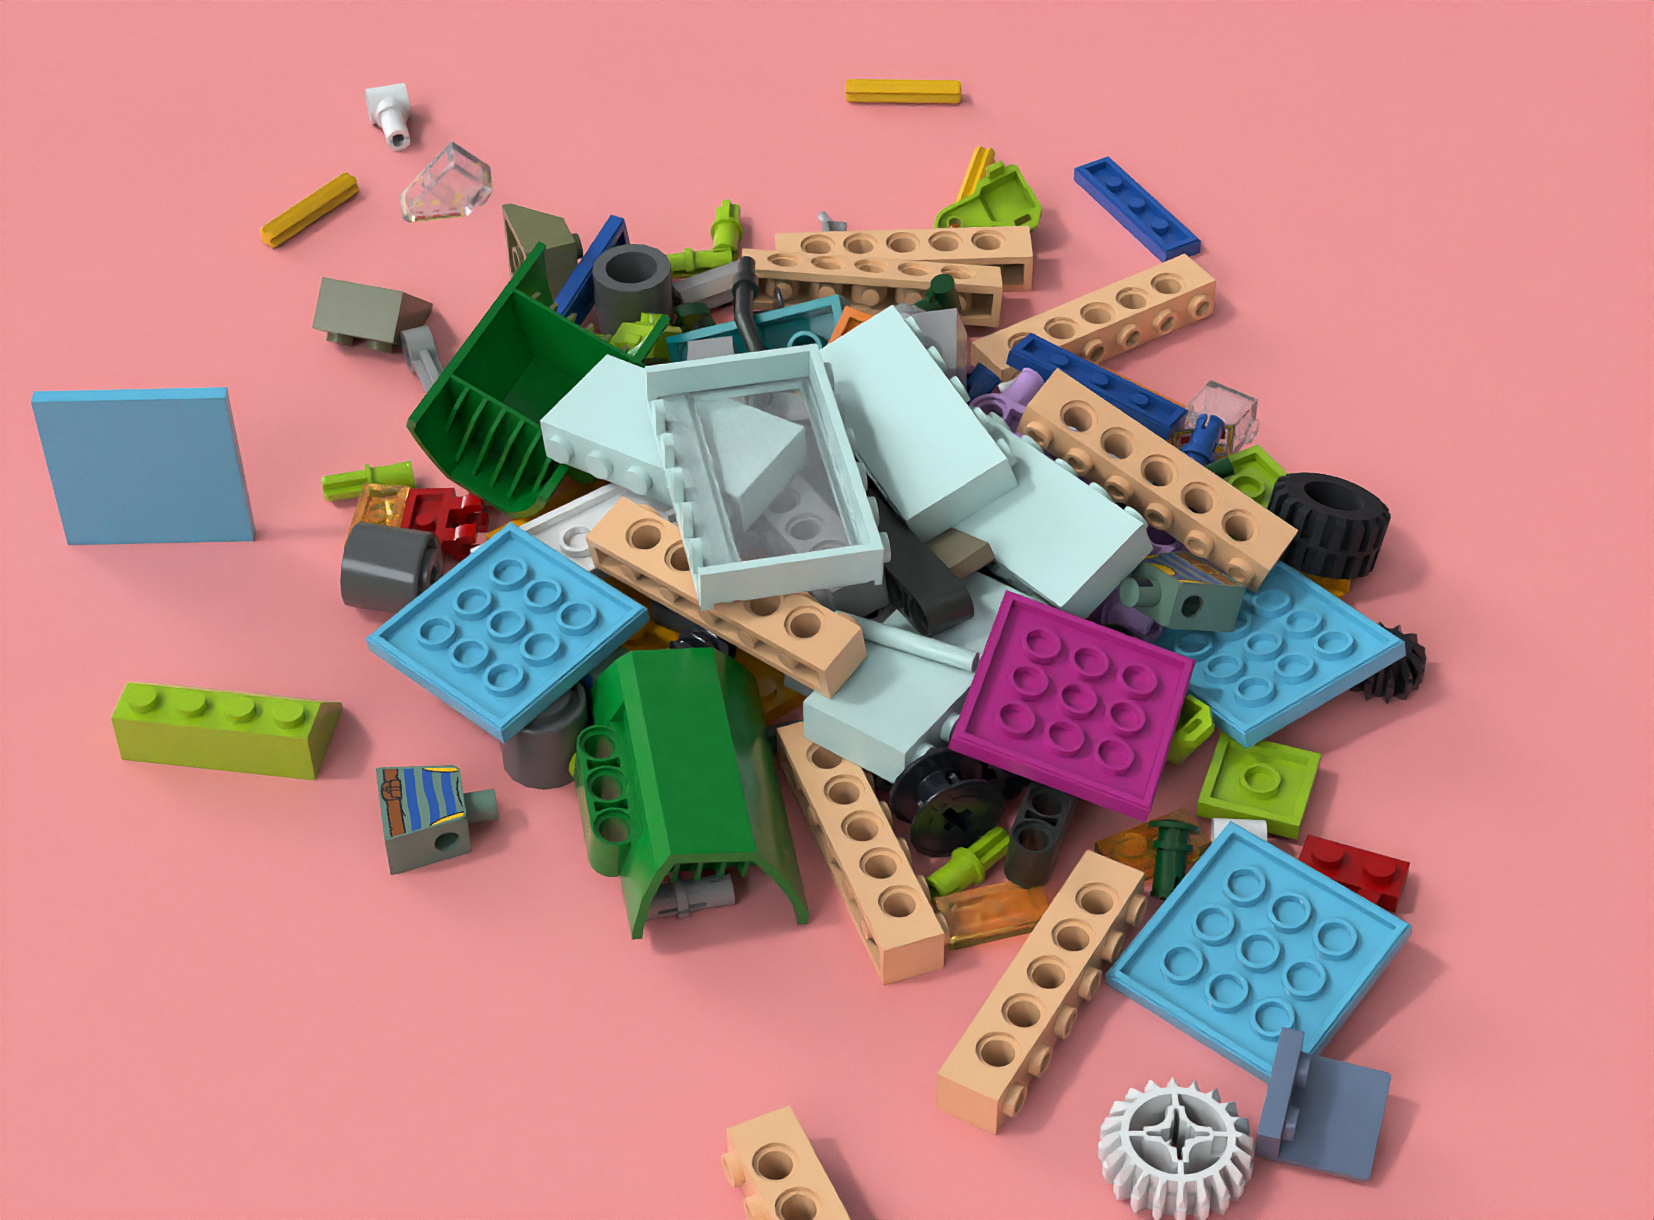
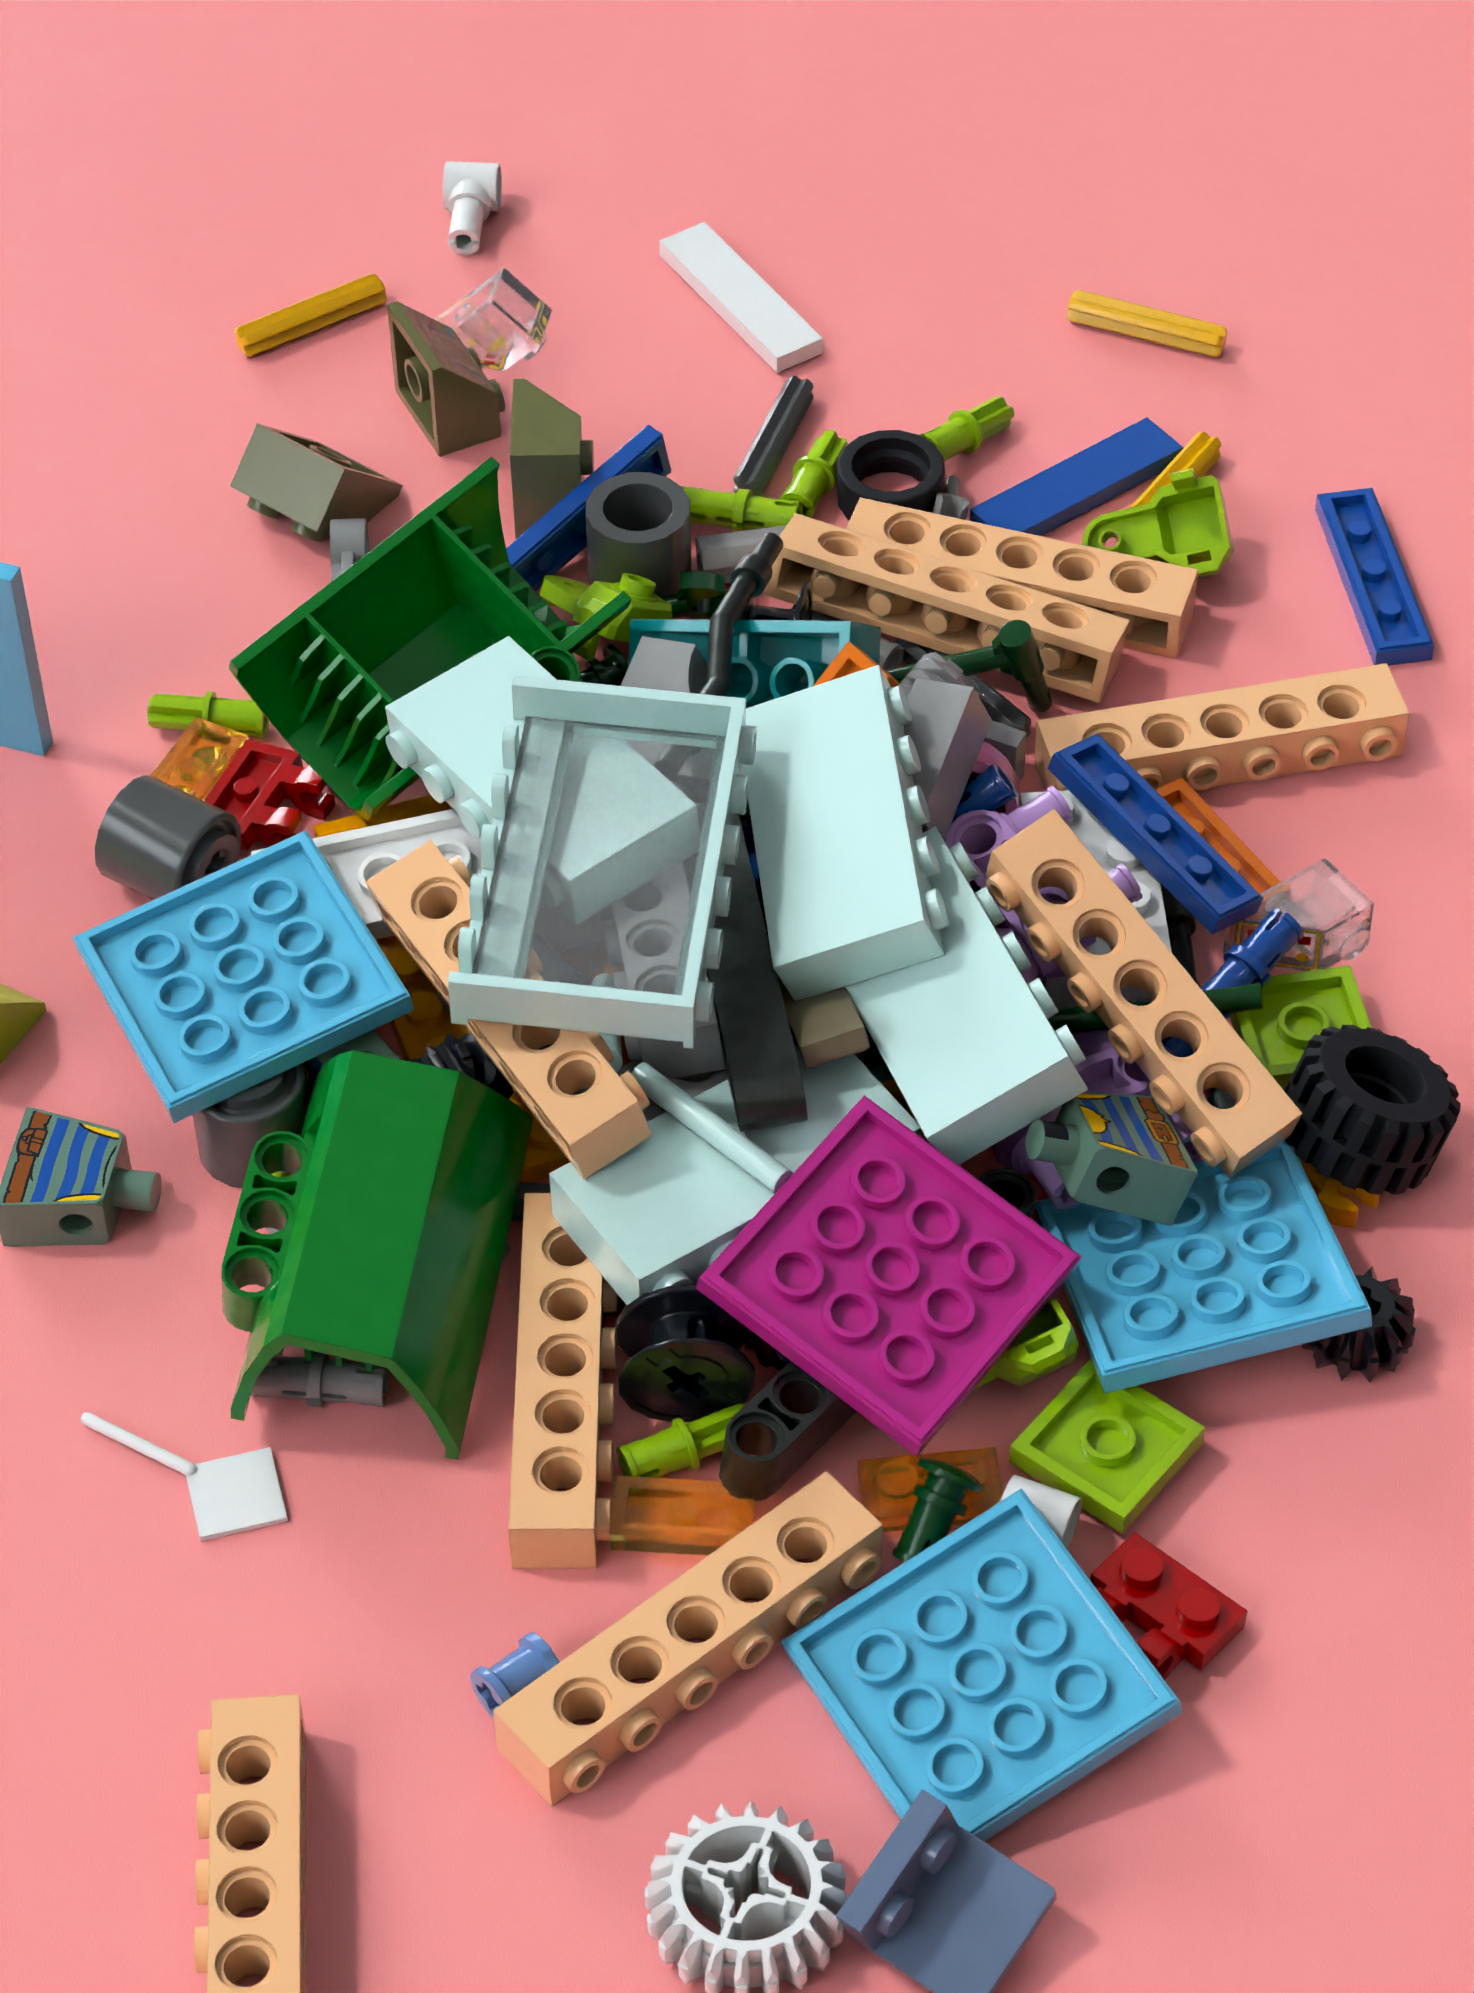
camera: 20 degrees right, 5 degrees up
none -> white piece [81,1412,288,1542]
none -> olive slope [387,301,505,457]
none -> medium blue bush [470,1632,560,1719]
none -> white tile [659,222,823,373]
none -> dark grey axle [733,376,814,496]
none -> black tyre [837,430,945,520]
none -> lime axle [919,396,1015,461]
none -> blue tile [970,417,1183,536]

